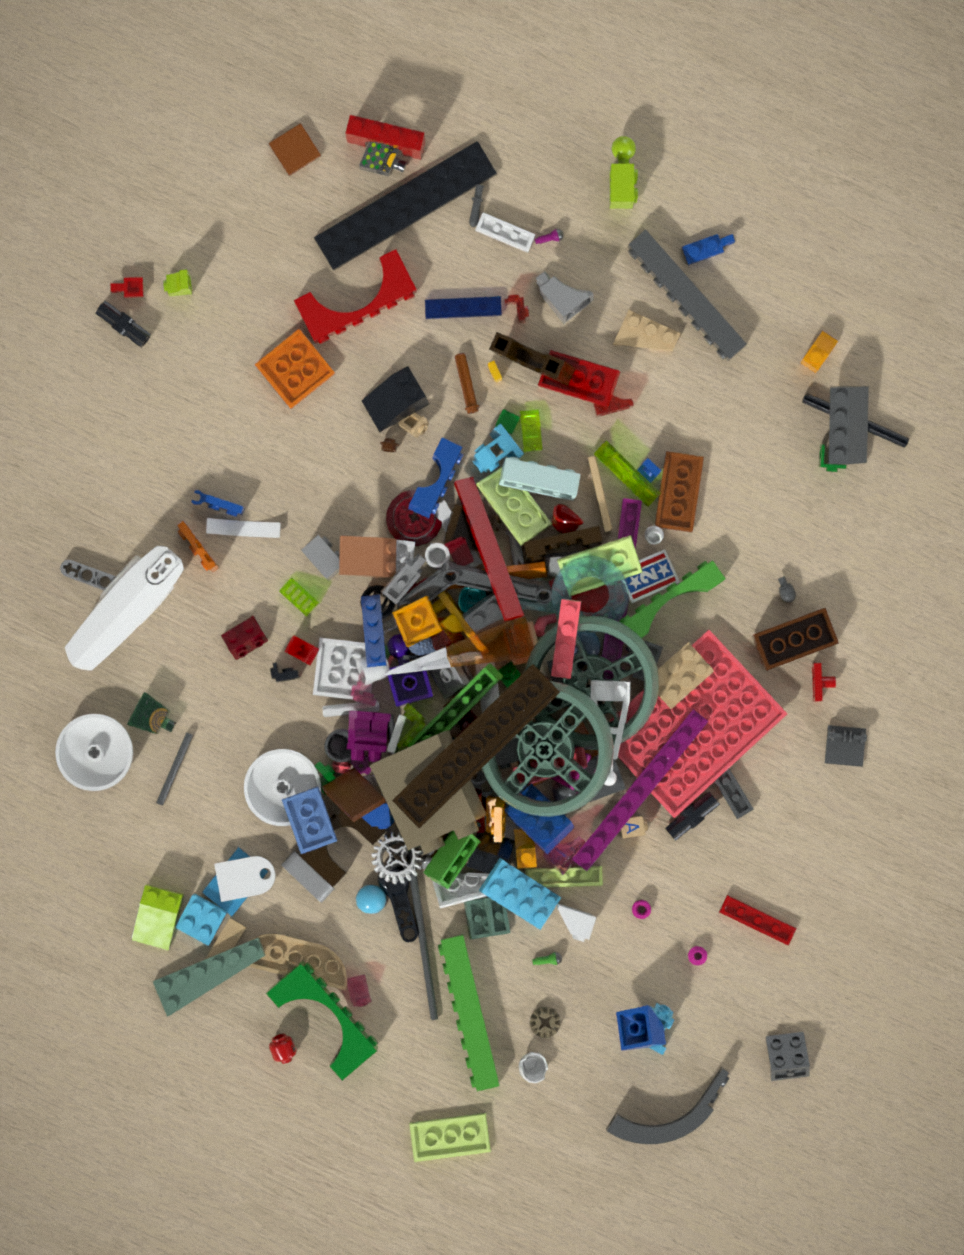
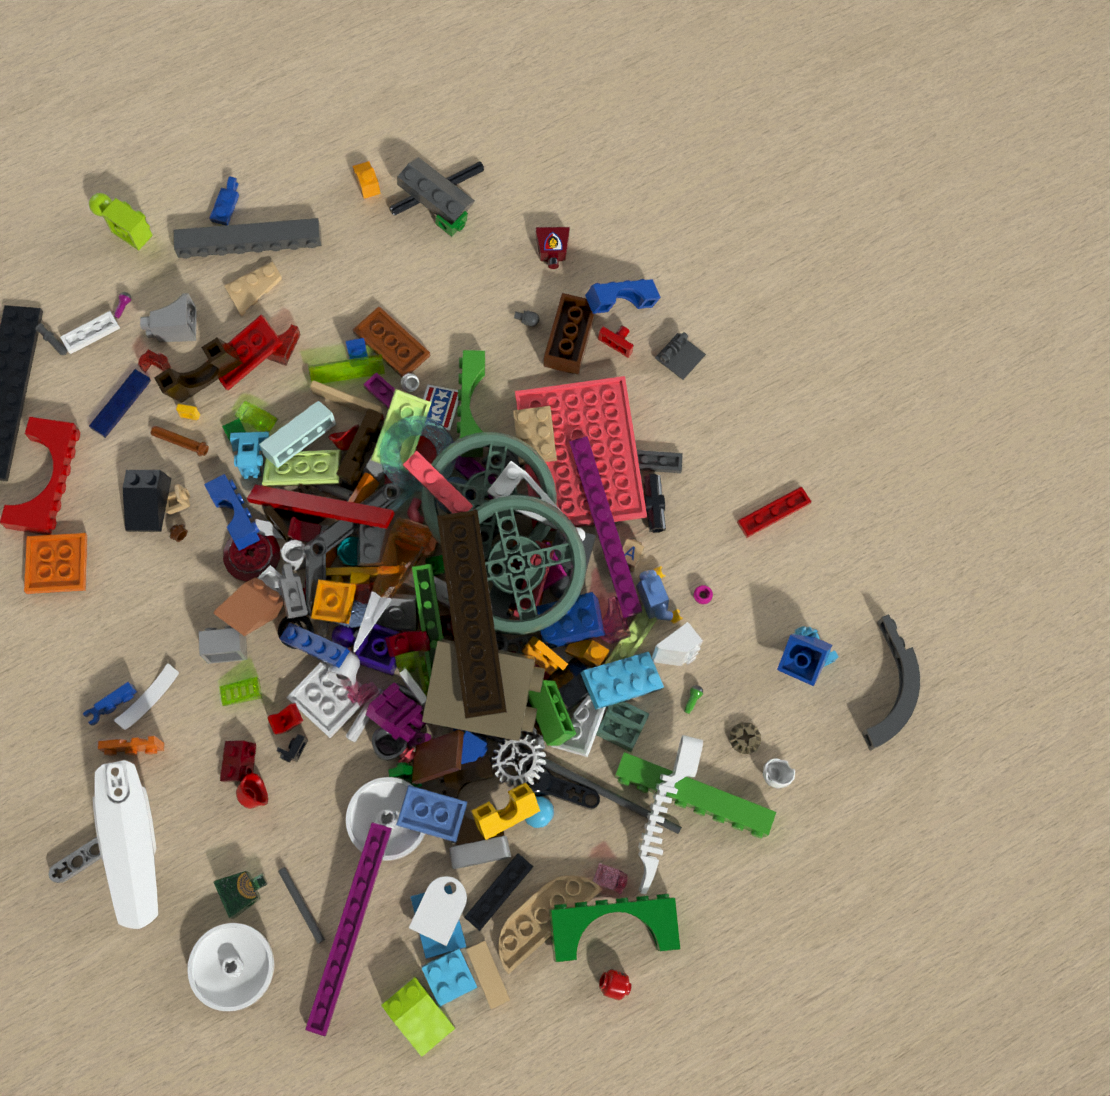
camera: 60 degrees left, 15 degrees down
sand green wing [153,937,266,1017] -> none
yellowish green tile [409,1113,491,1162] -> none
dark pink plate [688,946,707,966] -> none
dark grey bracket [766,1032,810,1081] -> none
none -> red helmet [236,773,268,809]
none -> magenta plate [305,822,392,1036]
none -> dark red bracket [385,630,430,657]
none -> black tile [464,853,534,931]
none -> yellow arch [471,782,540,840]
none -> dark red torso [536,227,570,269]
none -> blue arch [585,279,661,314]
none -> medium blue torso [636,566,683,624]
none -> white piece [638,735,703,894]

